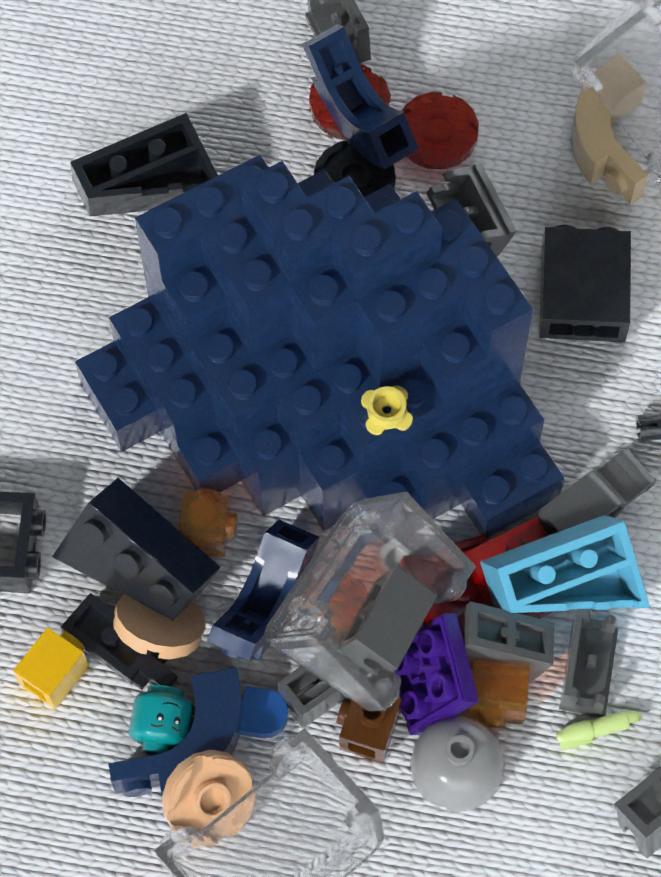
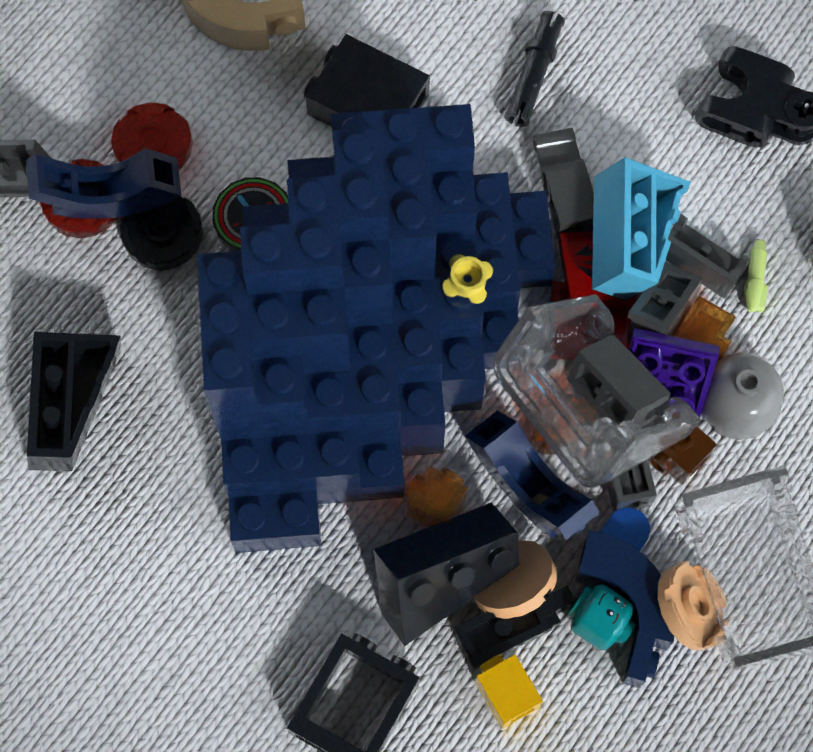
camera: 65 degrees left, 5 degrees up
dark grey hinge [426,163,517,256] -> none

